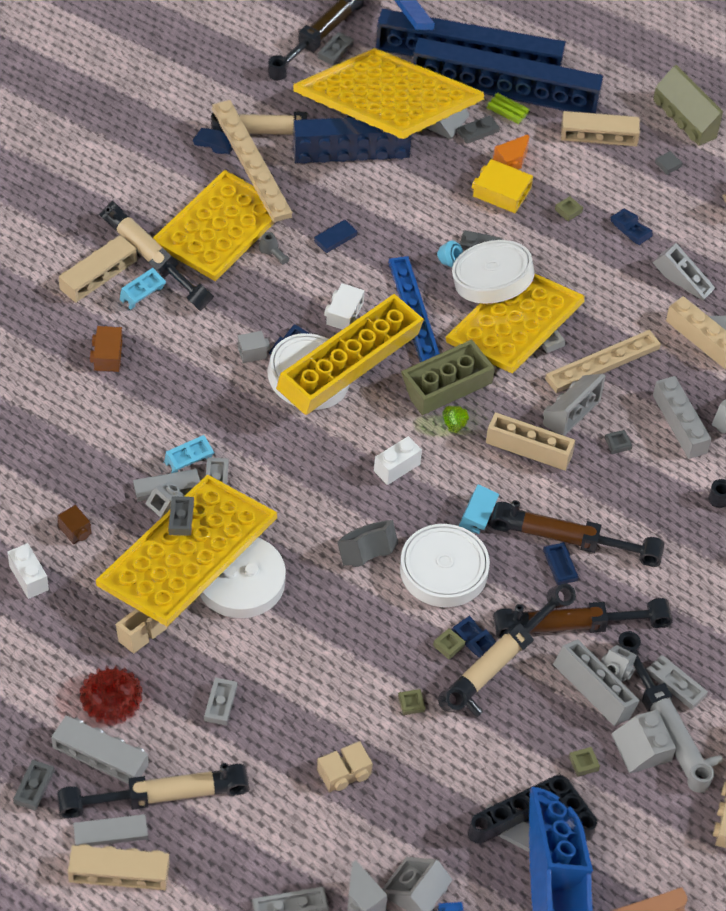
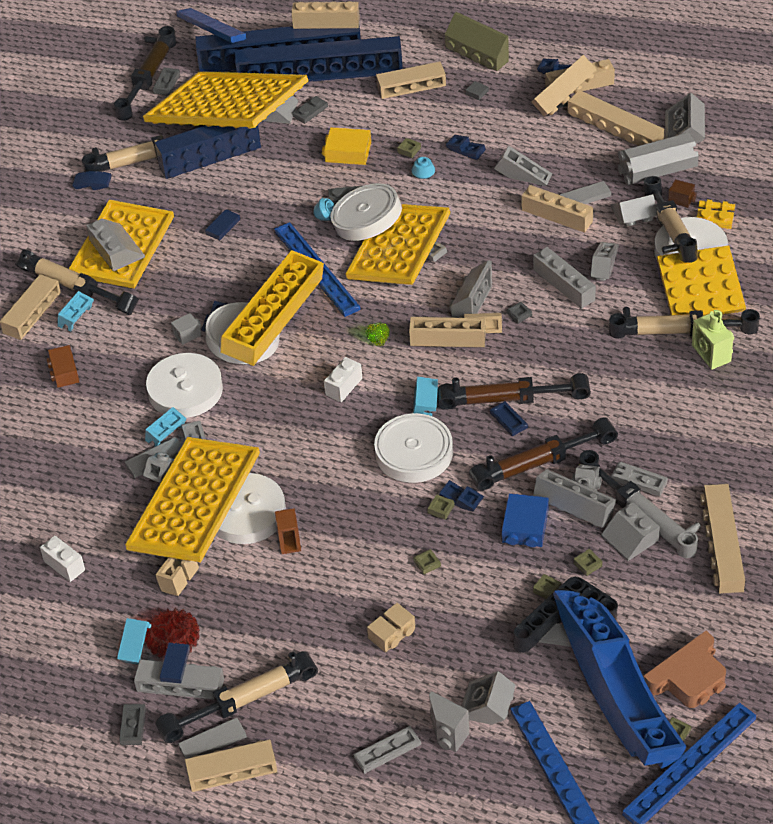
camera: 10 degrees left, 5 degrees down
reddish brown brick [57,504,92,544] -> none
dark grey plate [168,496,194,536] -> none
light grey plate [204,678,237,726] -> none
tan plate [212,100,292,223] -> none
dark grey bar [259,232,290,265] -> none
white brick [324,283,365,330] -> none
dark grey brick [337,520,399,567] -> none
olive slope [401,340,495,415] -> none
black piece [438,583,576,717] -> none
lime tile [487,93,529,124] -> none
orange slope [493,134,530,170] -> none
tan plate [545,330,661,393] -> none
none -> light grey slope [86,218,145,271]
none -> medium azure hinge [117,618,151,665]
none -> white brick [146,353,223,418]
none -> dark blue tile [160,643,190,684]
none -> dark orange piece [275,508,301,554]
none -> tan brick [292,1,360,29]
none -> medium azure cone [412,157,435,179]
none -> tan plate [464,313,502,333]
none -> blue brick [502,493,549,547]
none -> olive plate [533,574,561,599]

